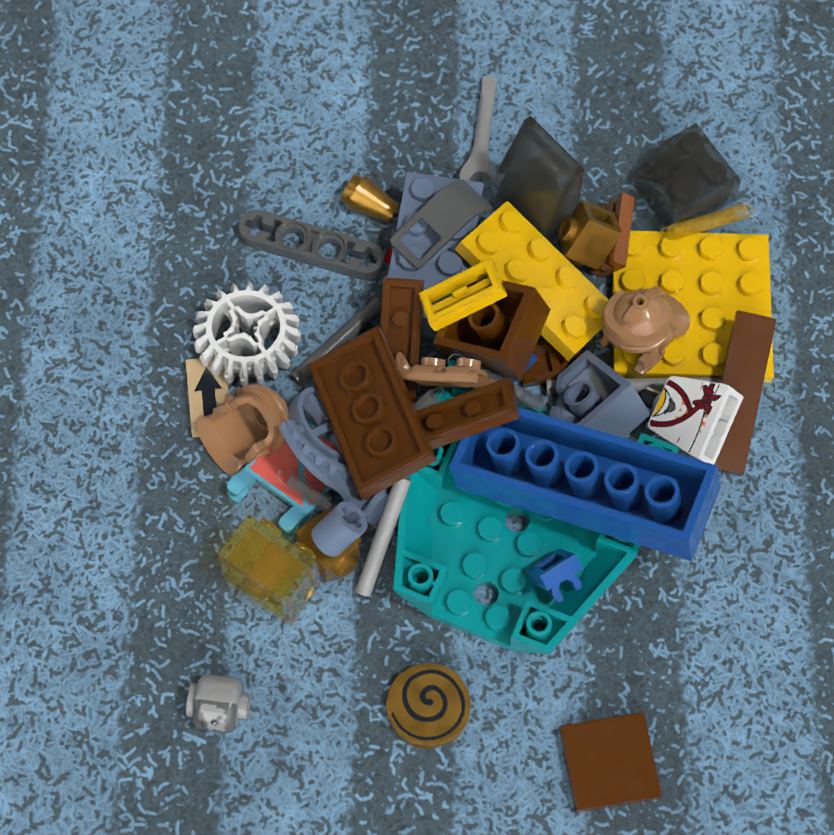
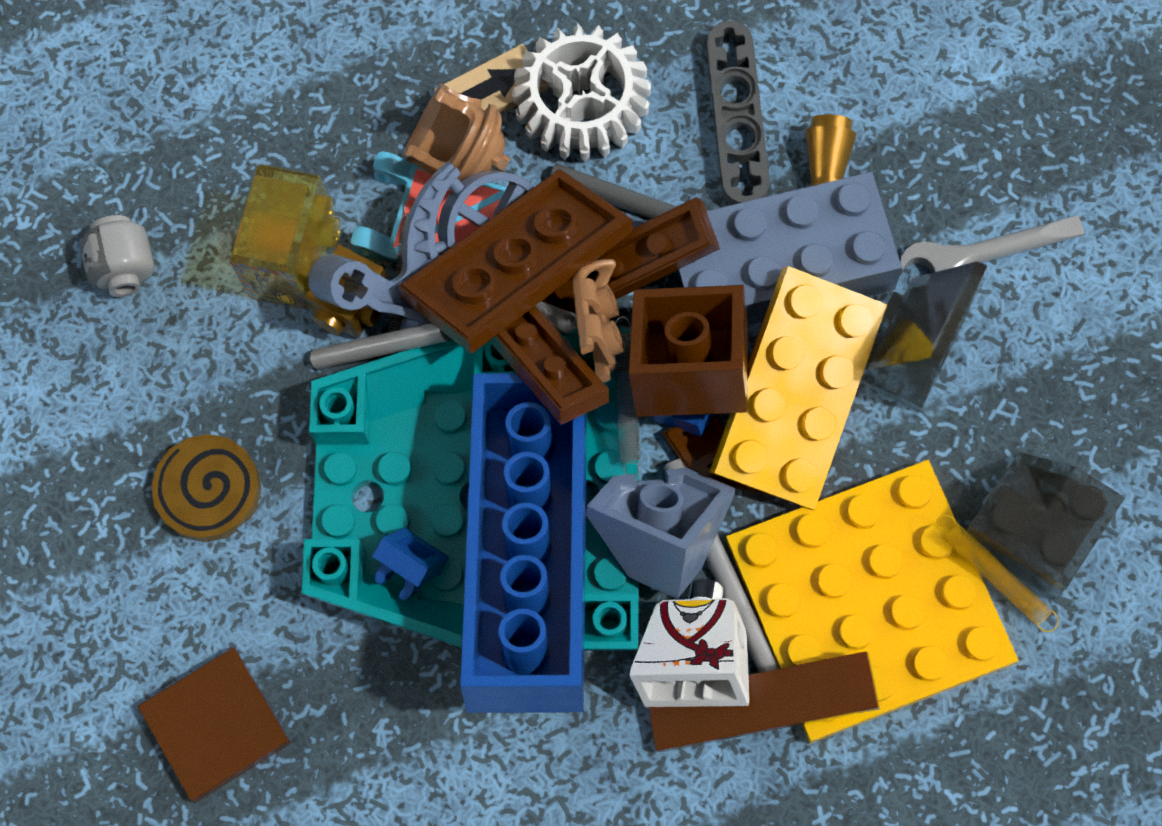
camera: 75 degrees right, 5 degrees up
dark grey piece [390,179,493,269] -> none
yellow tile [418,257,508,331] -> none
pearl gold brick [558,199,623,270] -> none
dark orange tile [590,192,635,278] -> none
medium nougat helmet [599,286,691,375] -> none

